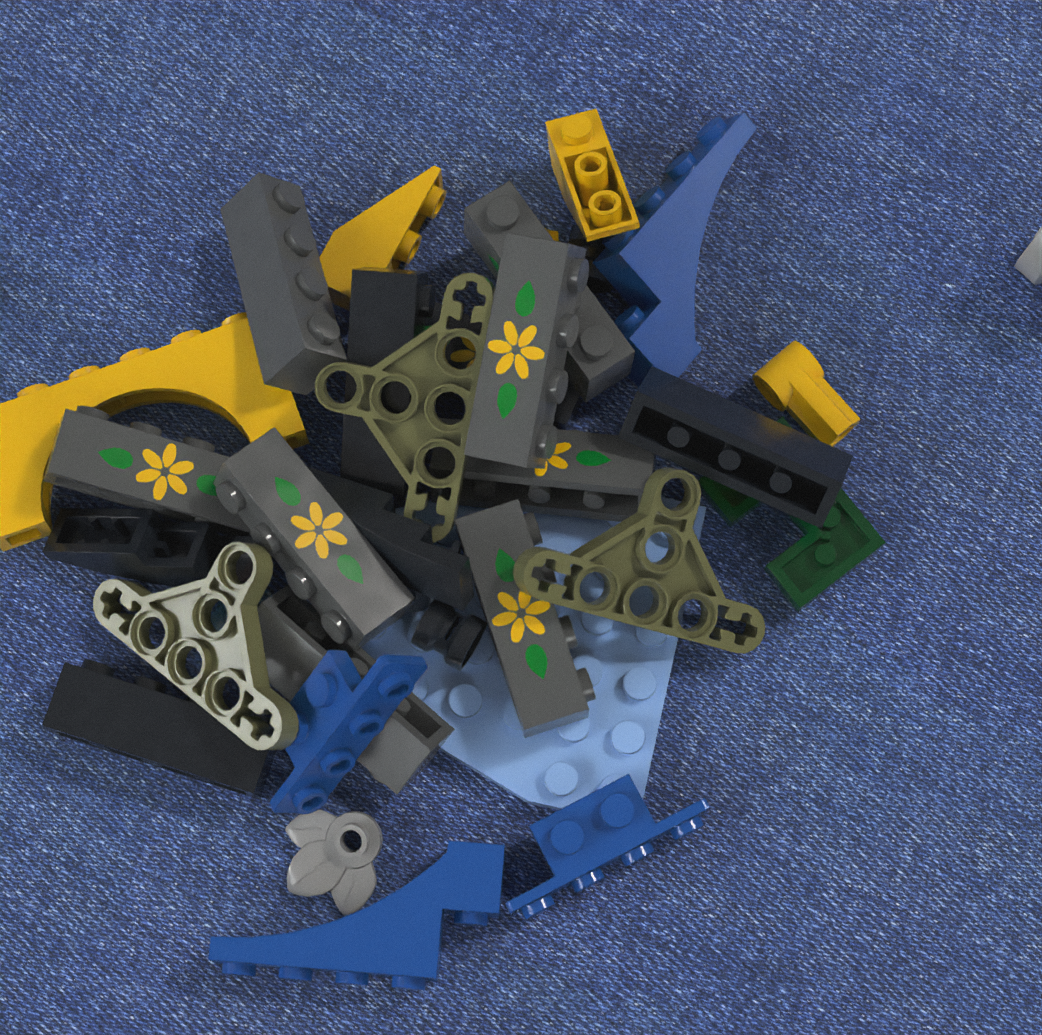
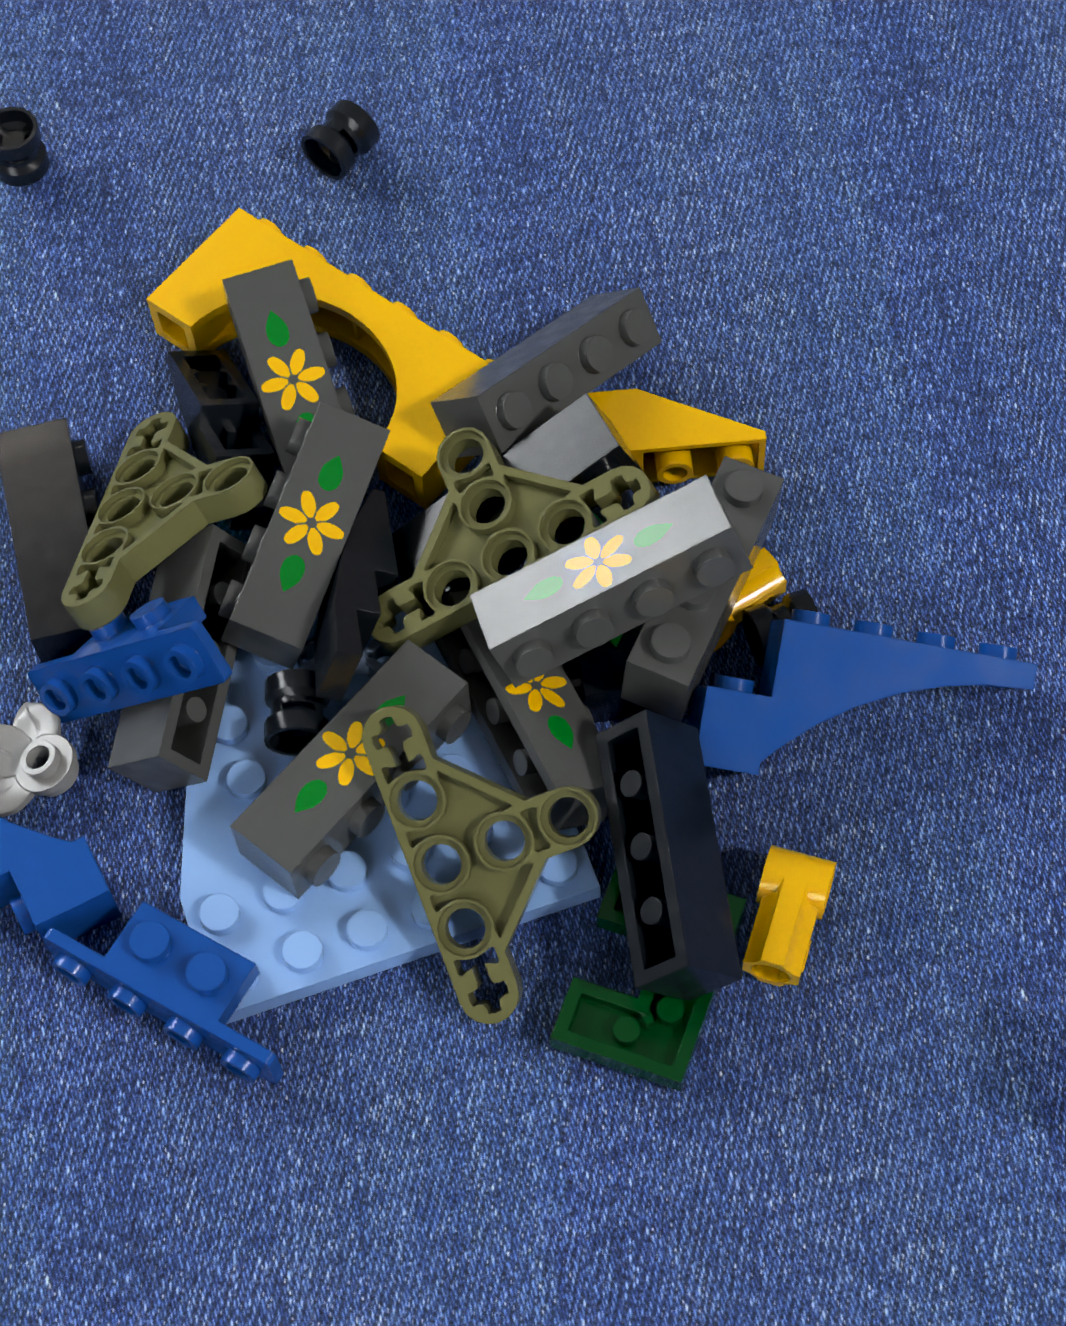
camera: 60 degrees right, 15 degrees down
yellow slope [545,108,640,242] -> none

